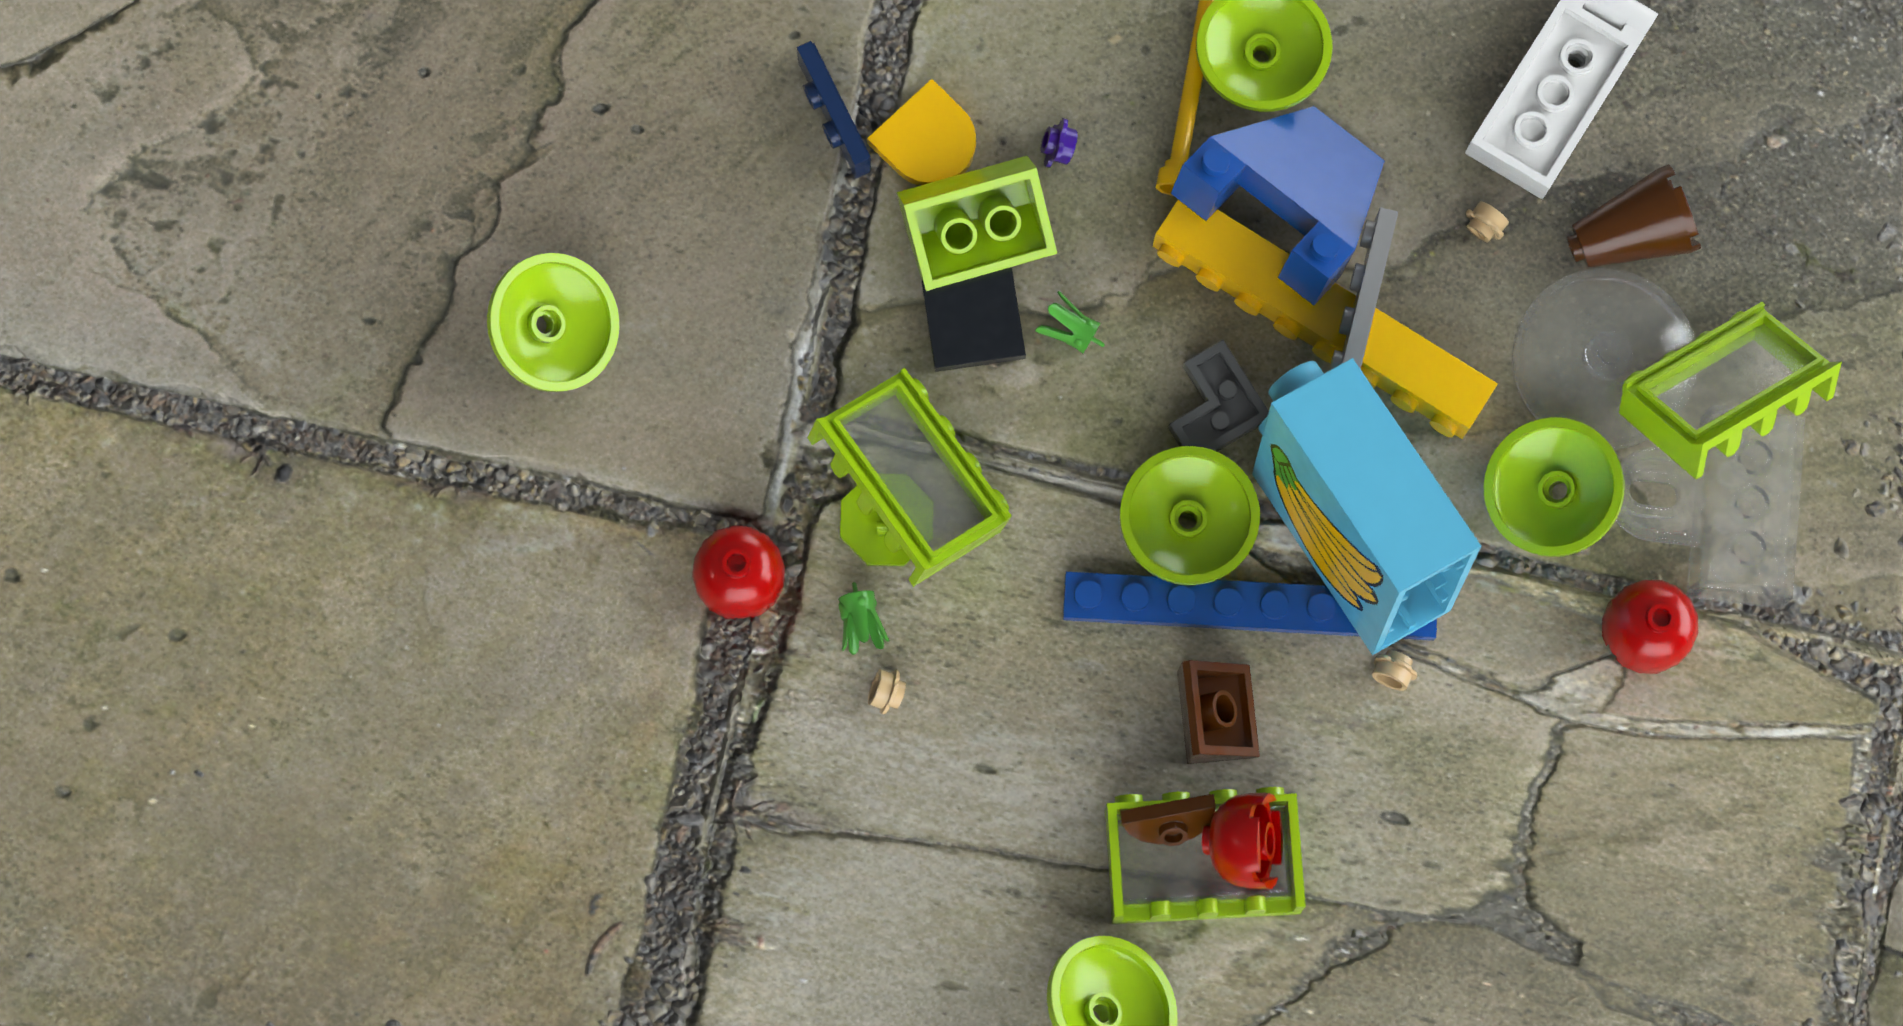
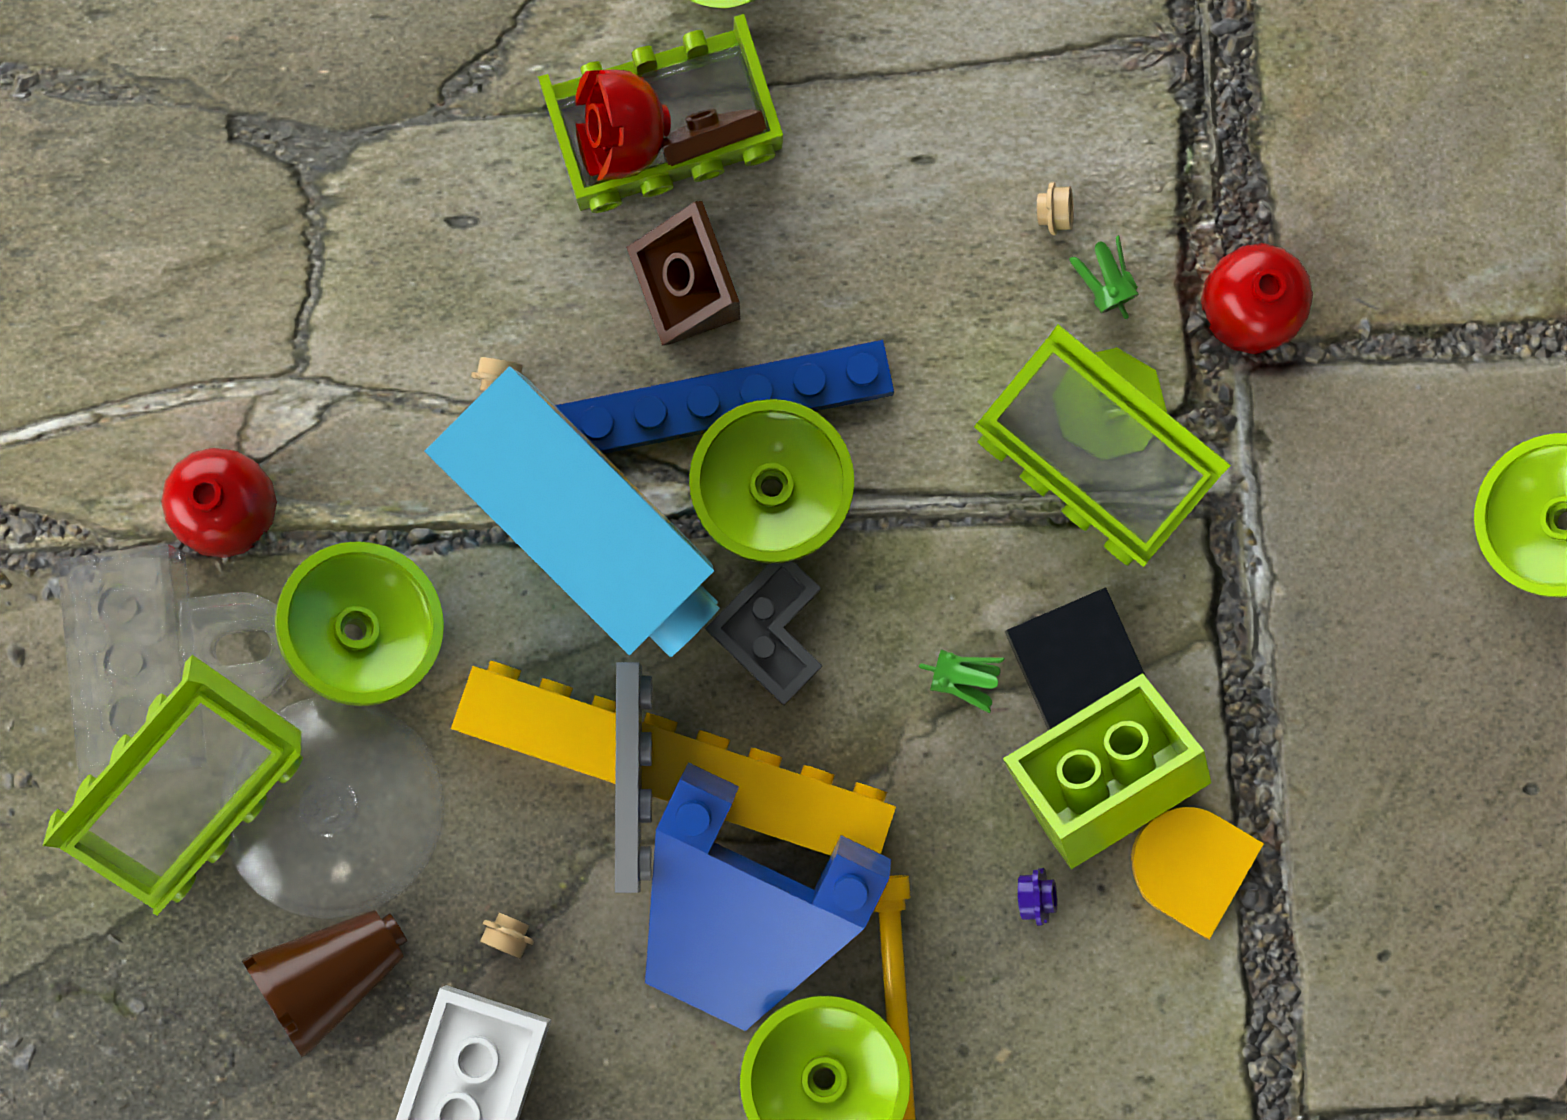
camera: 165 degrees right, 5 degrees up
dark blue plate [797,41,871,179] -> none

